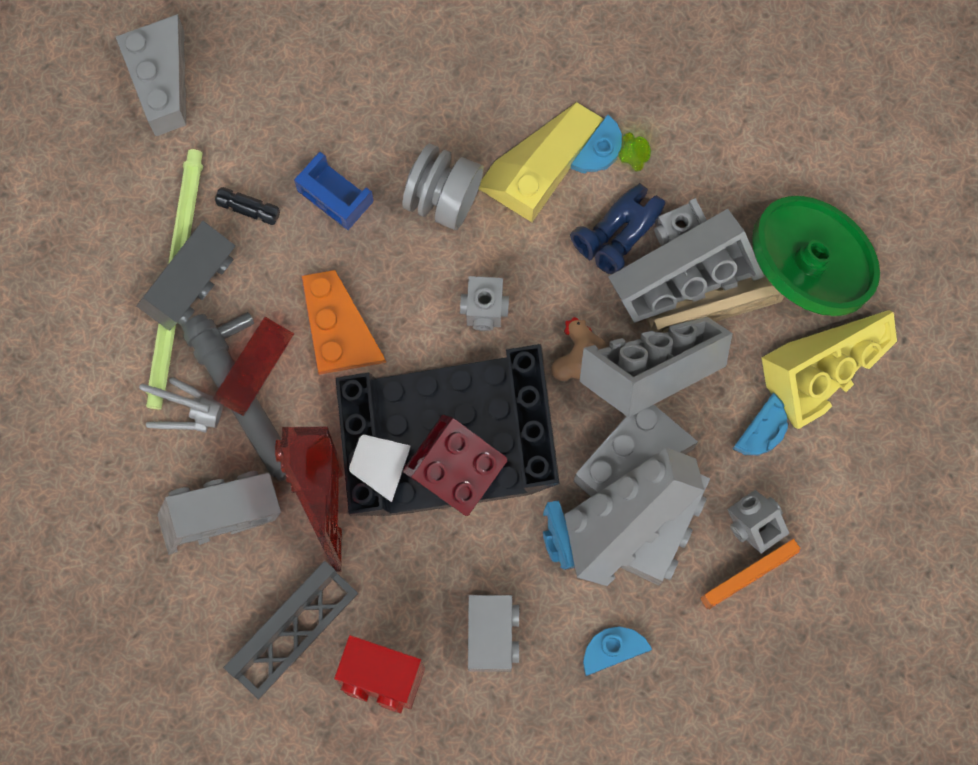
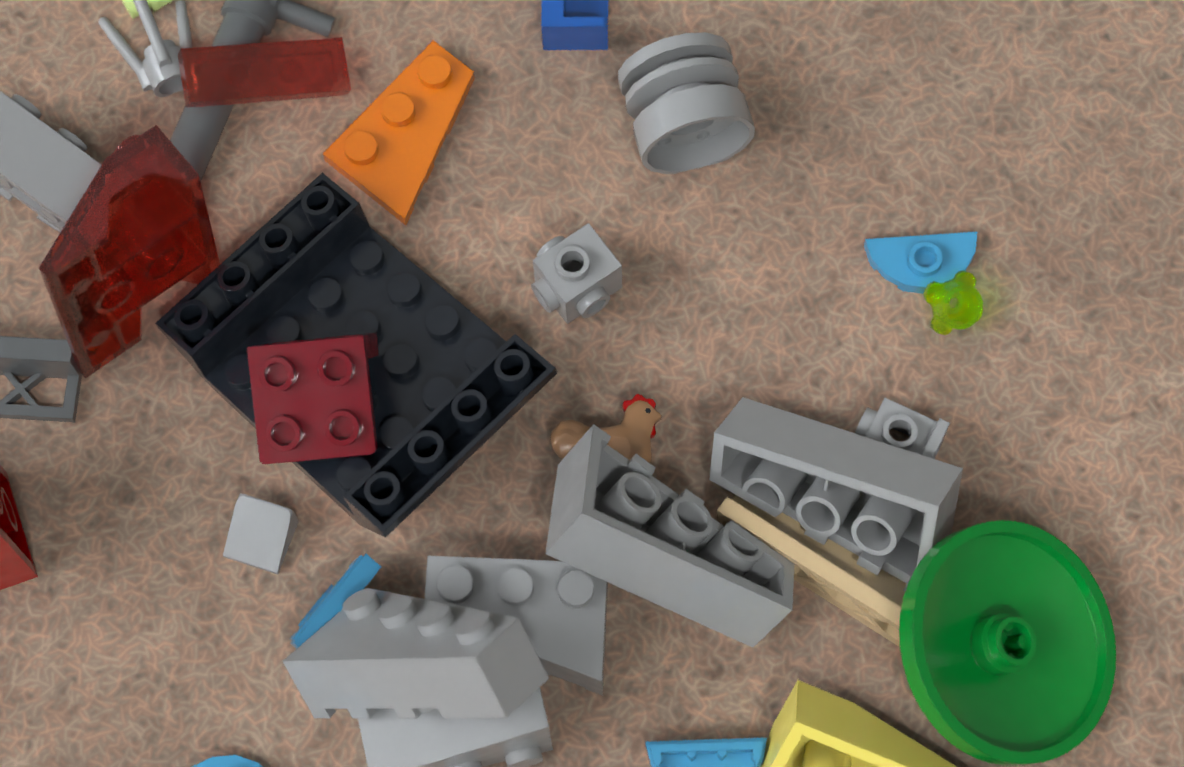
camera: 55 degrees right, 5 degrees down
white sticker [349,435,411,502] -> none
light grey brick [468,595,519,672] -> none
light yellow wedge [479,102,604,222] -> none
dark blue piece [570,183,666,274] -> none
none -> light grey slope [223,493,299,574]

